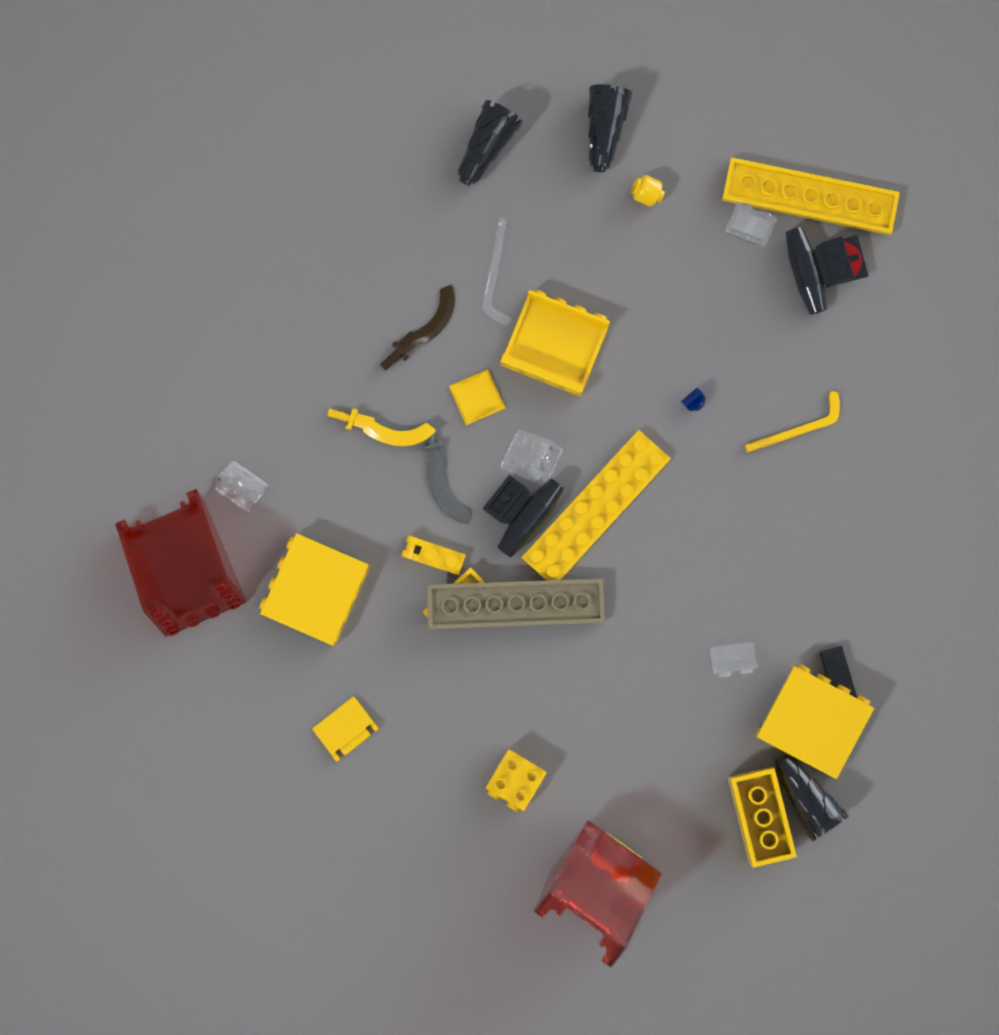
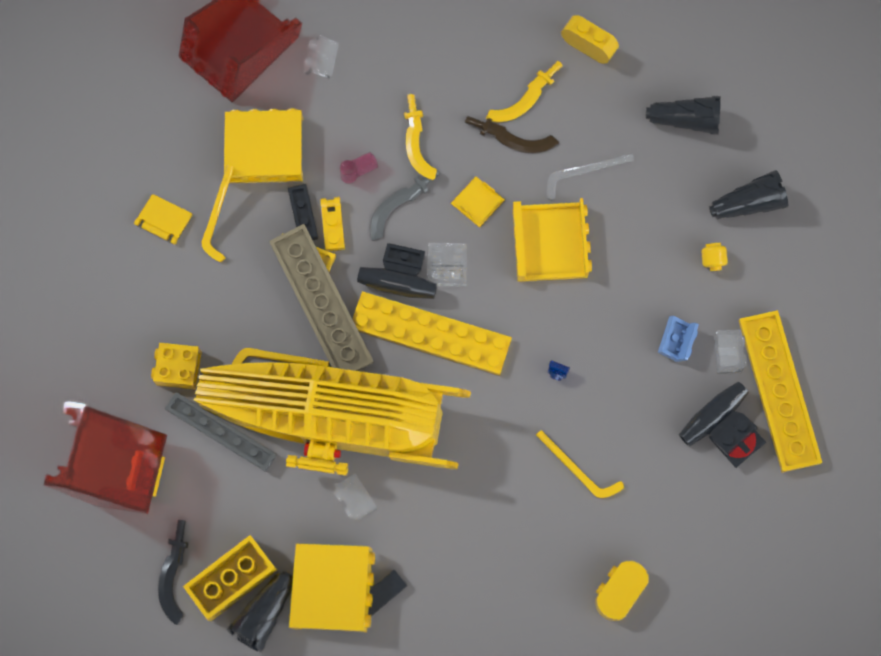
camera: 65 degrees right, 10 degrees down
none -> black sword [158,520,188,625]
none -> dark grey plate [165,392,277,472]
none -> yellow piece [194,363,471,476]
none -> yellow piece [201,165,234,262]
none -> yellow piece [232,348,330,367]
none -> black tile [288,184,319,240]
none -> clear pink piece [340,152,378,184]
none -> yellow sword [486,61,563,122]
none -> yellow brick [561,15,619,64]
none -> yellow brick [595,561,649,621]
none -> medium blue bracket [658,316,699,362]

